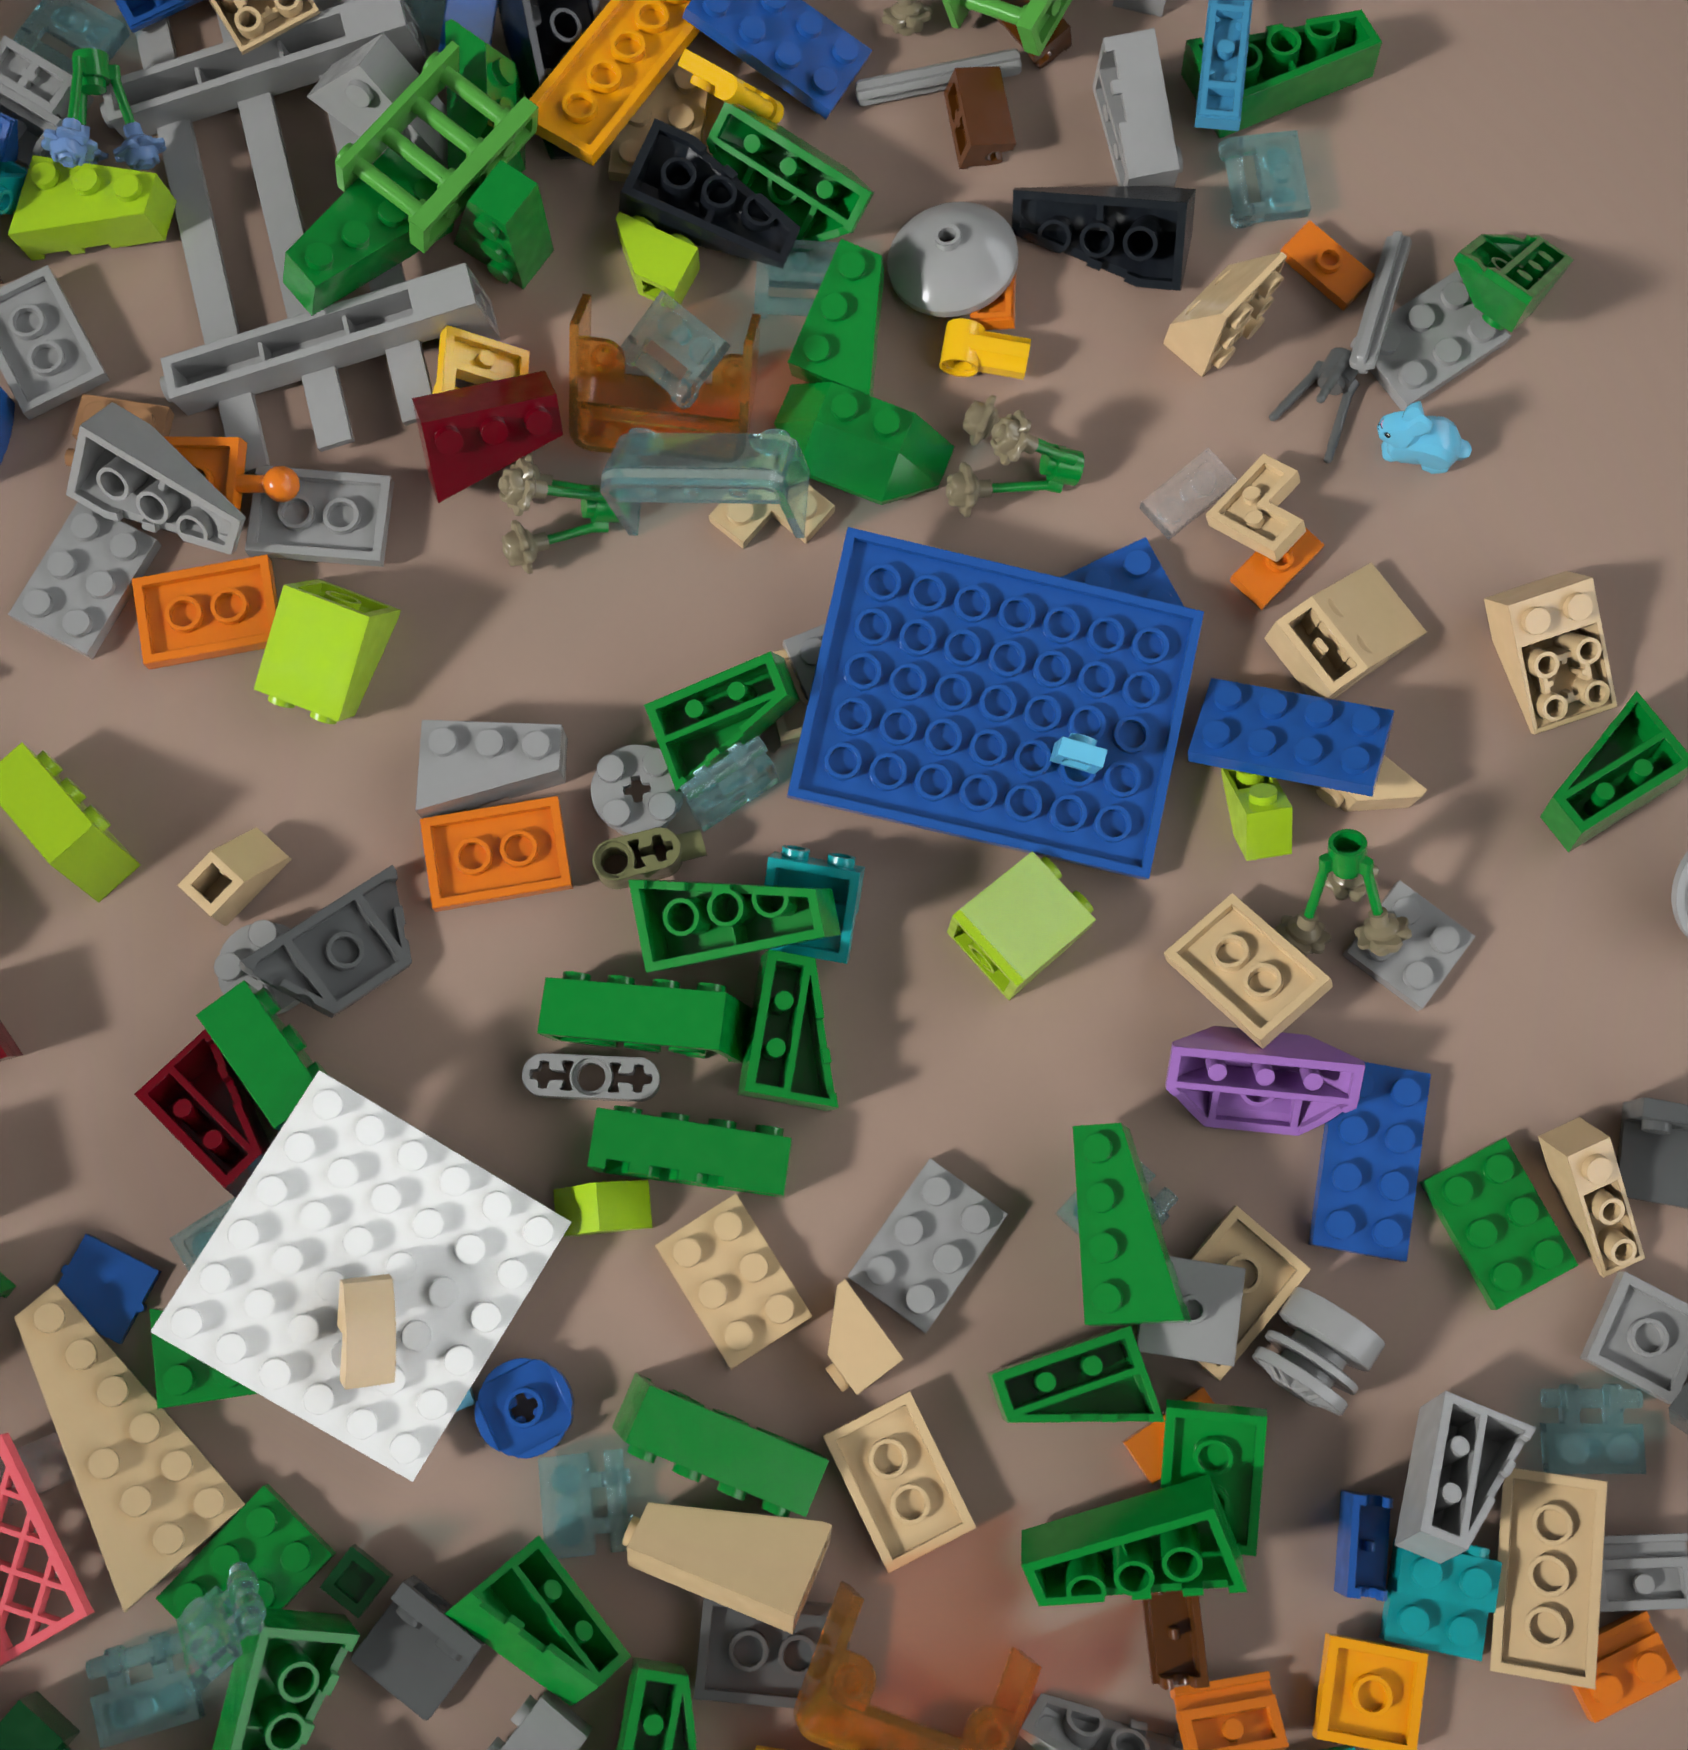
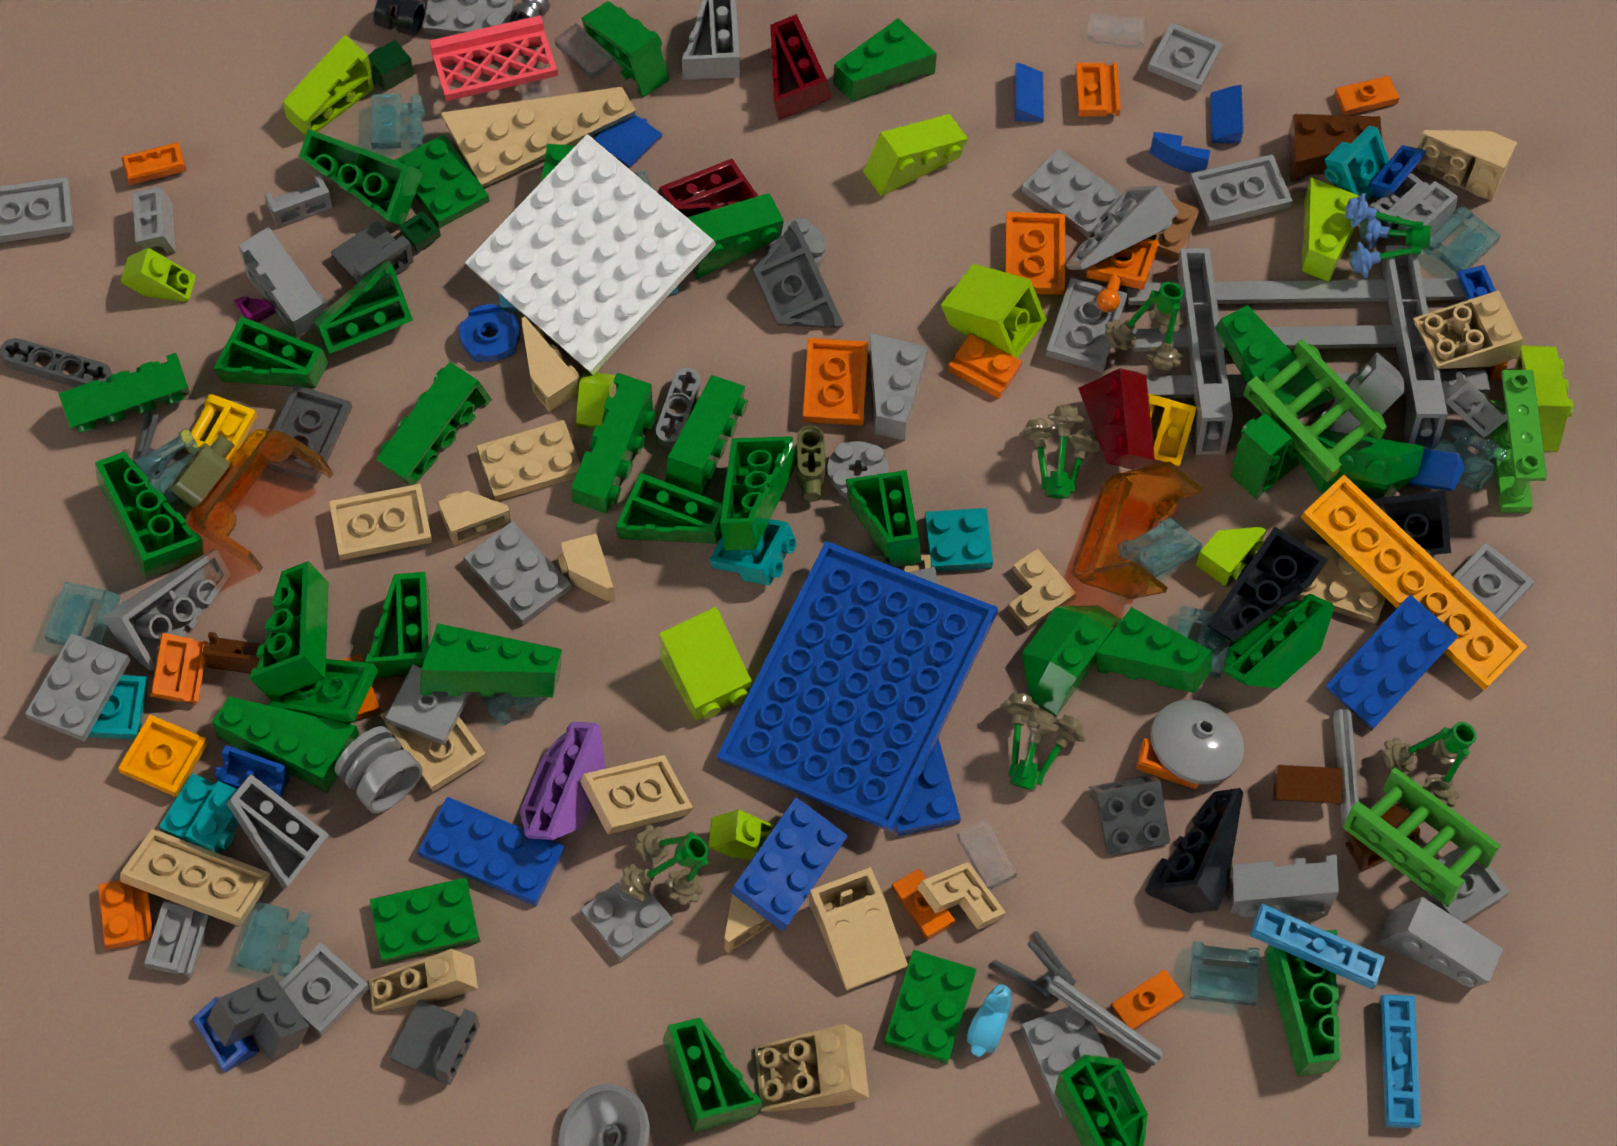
camera: 105 degrees right, 15 degrees down
clear light blue plate [176,1562,266,1690] -> none
tan slope [177,827,291,927] -> none
tan slope [337,1274,396,1390] -> none
clear light blue plate [538,1448,633,1559] -> none
clear light blue windscreen [600,428,810,538] -> none
tan slope [623,1502,832,1634] -> none
yellow plate [678,49,784,124] -> none
clear light blue plate [680,735,780,832] -> none
yellow piece [939,318,1031,380] -> none
medium azure plate [1050,733,1108,774] -> none
tan slope [1163,252,1287,377] -> none
none -> green wedge [212,697,359,793]
none -> tan slope [521,316,580,412]
none -> tan slope [557,533,615,602]
none -> green plate [884,950,977,1064]
none -> teal plate [925,508,993,572]
none -> orange plate [948,333,1022,399]
none -> dark grey bracket [1089,775,1170,855]
none -> dark tan plant [1105,282,1185,371]

